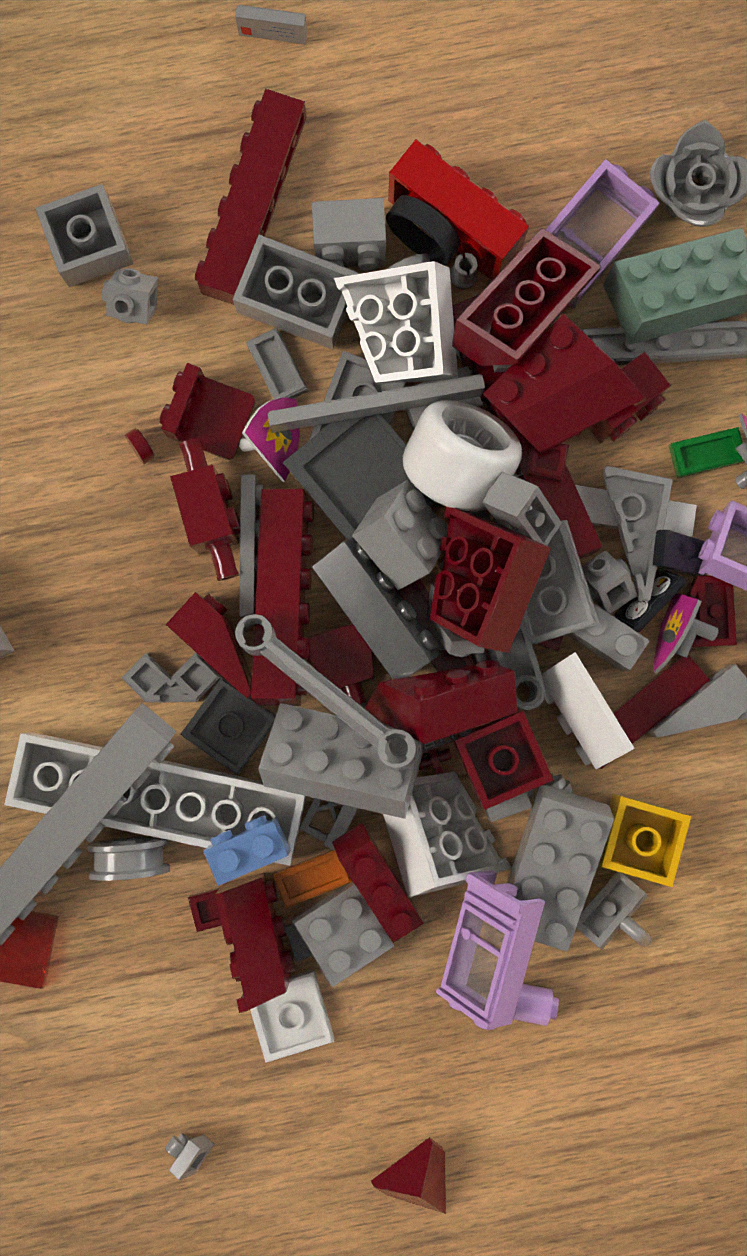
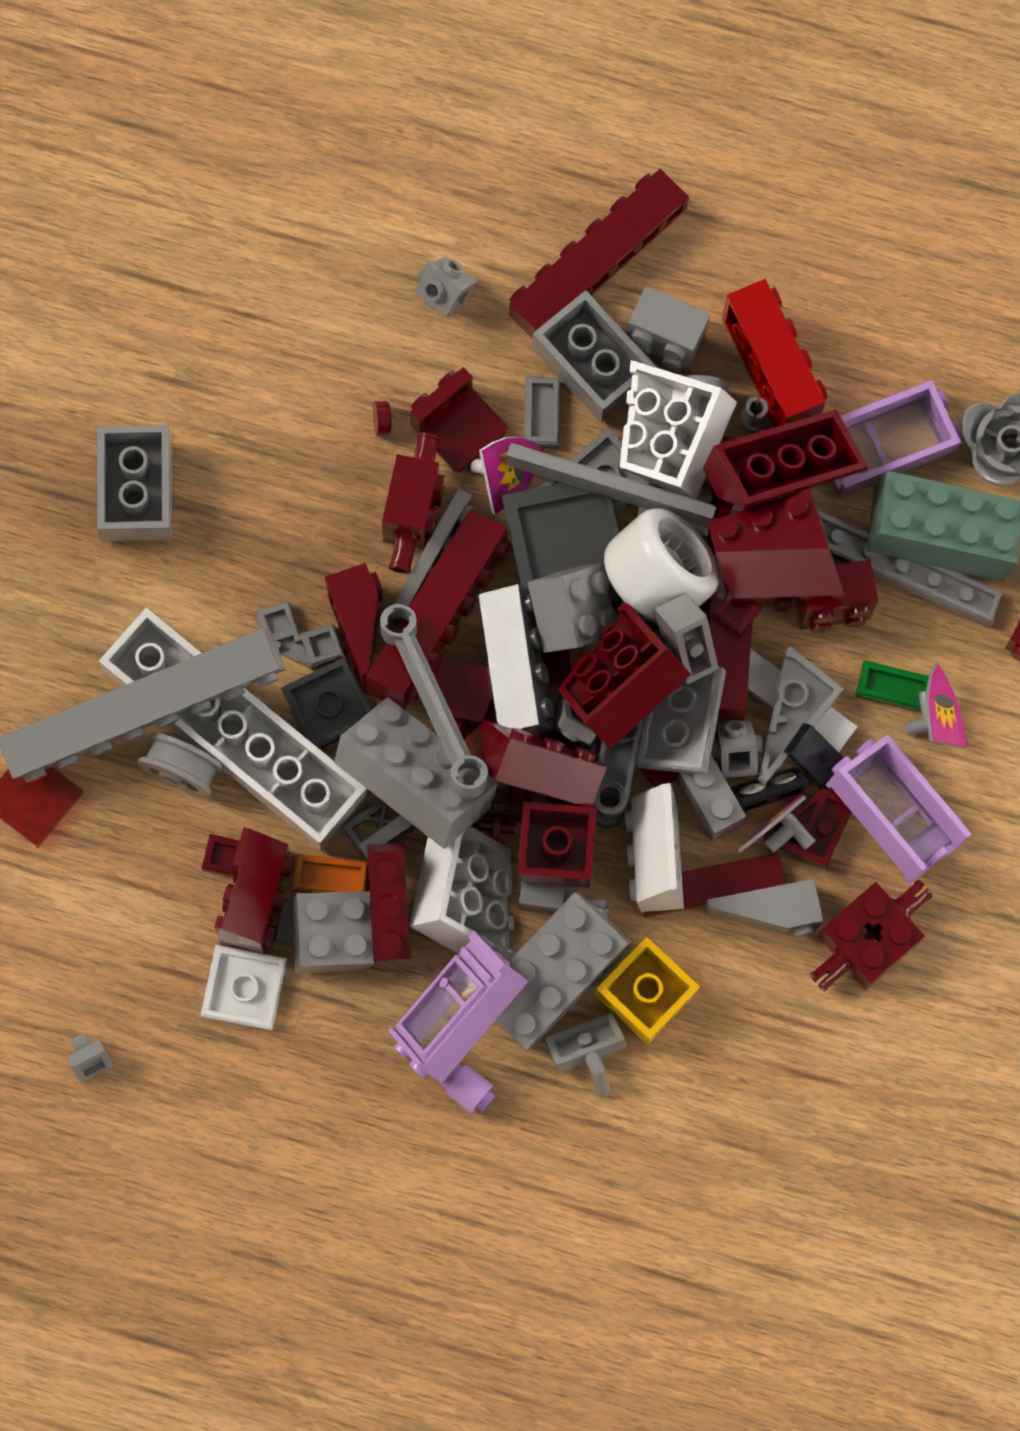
camera: 25 degrees right, 10 degrees down
light grey brick [36,184,134,287] -> none
medium blue brick [204,815,291,886] -> none
light grey tile [235,5,307,45] -> none
dark red slope [371,1137,446,1214] -> none
black tyre [386,195,461,265] -> none

